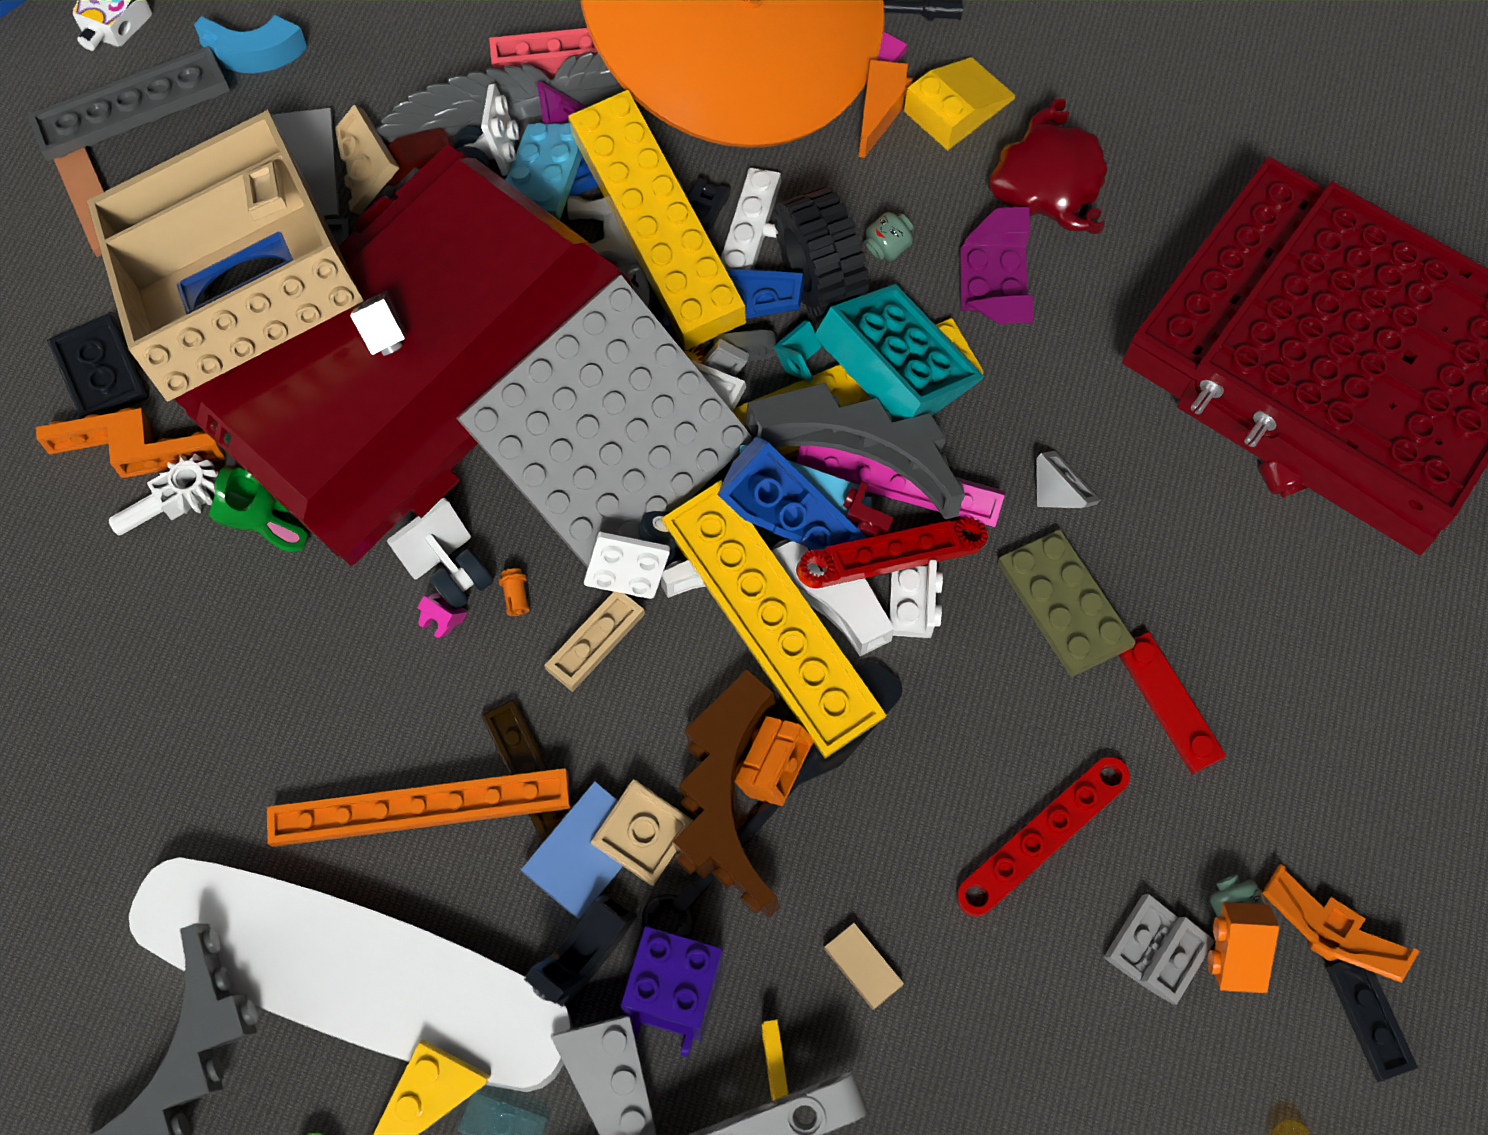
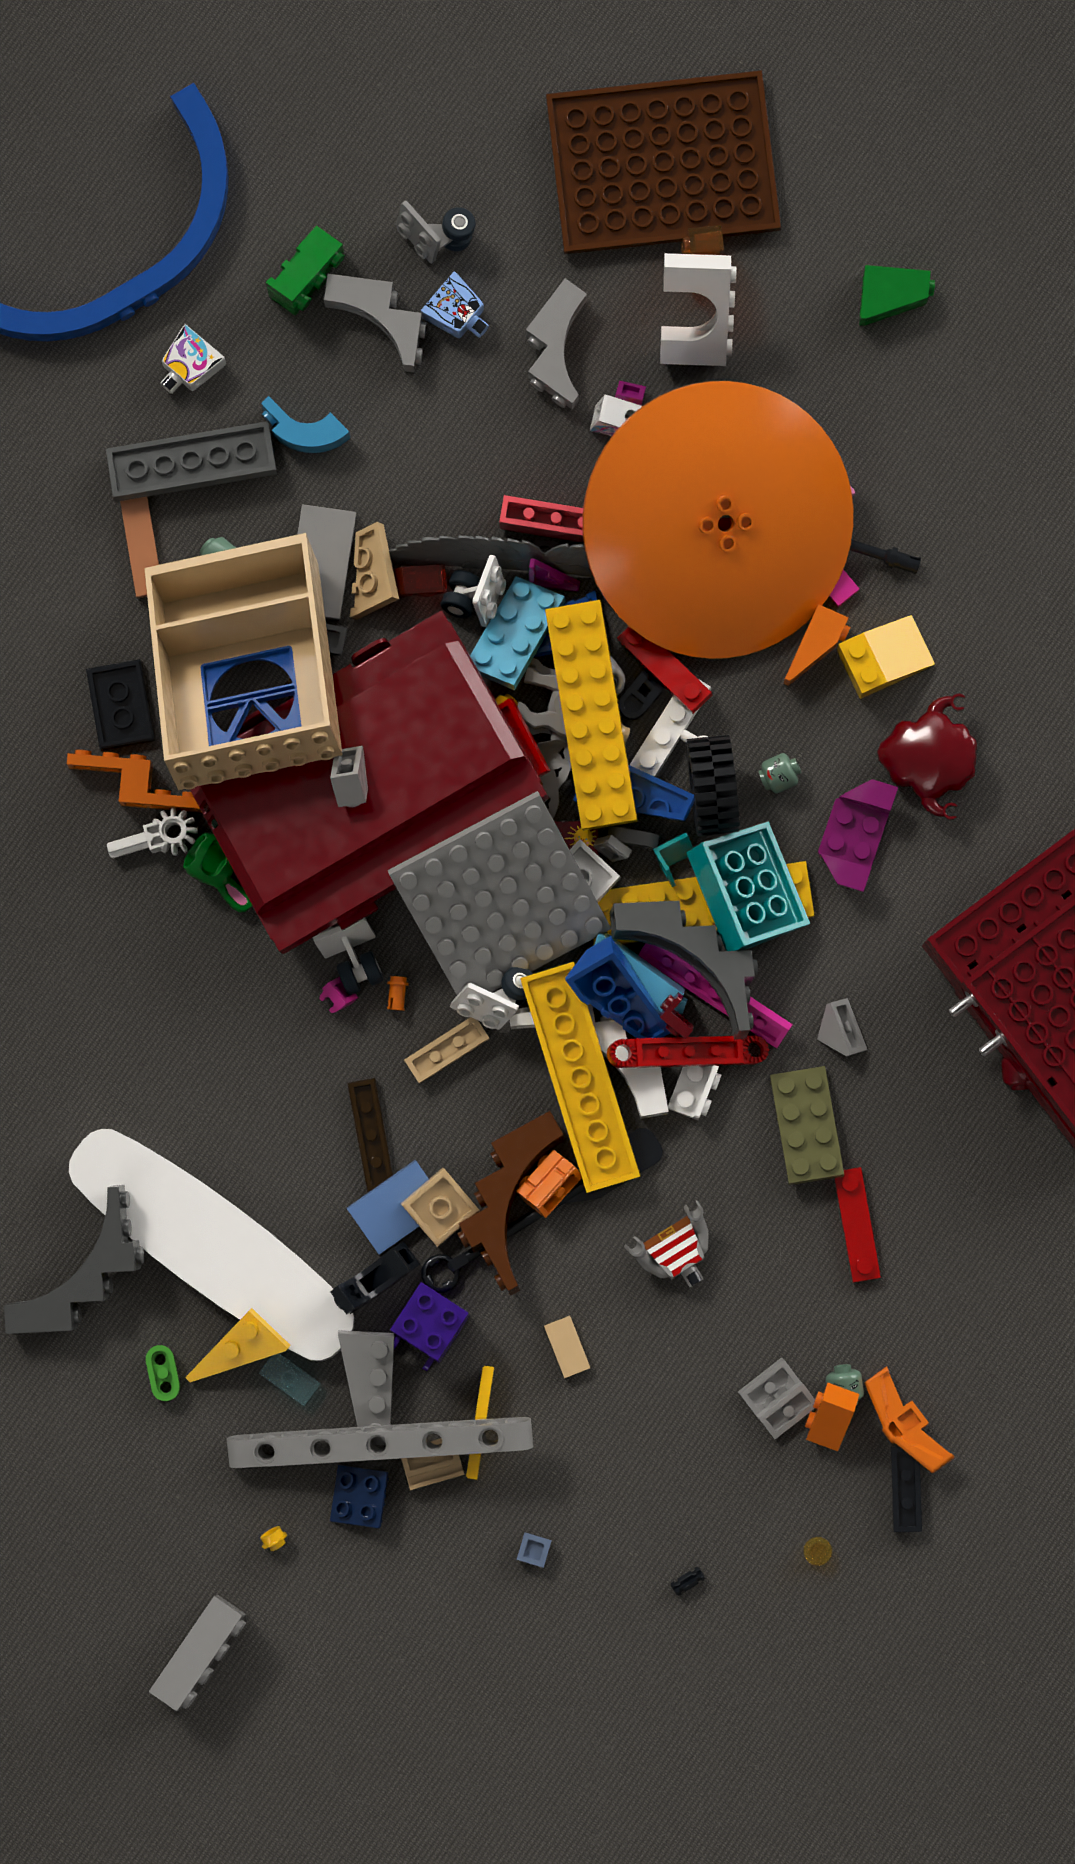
camera: 20 degrees right, 15 degrees up
tan tile [243,161,287,222] -> none
orange plate [267,768,571,847] -> none
red plate [956,757,1130,917] -> none
none -> red plate [617,627,713,714]
none -> torso [624,1201,709,1288]

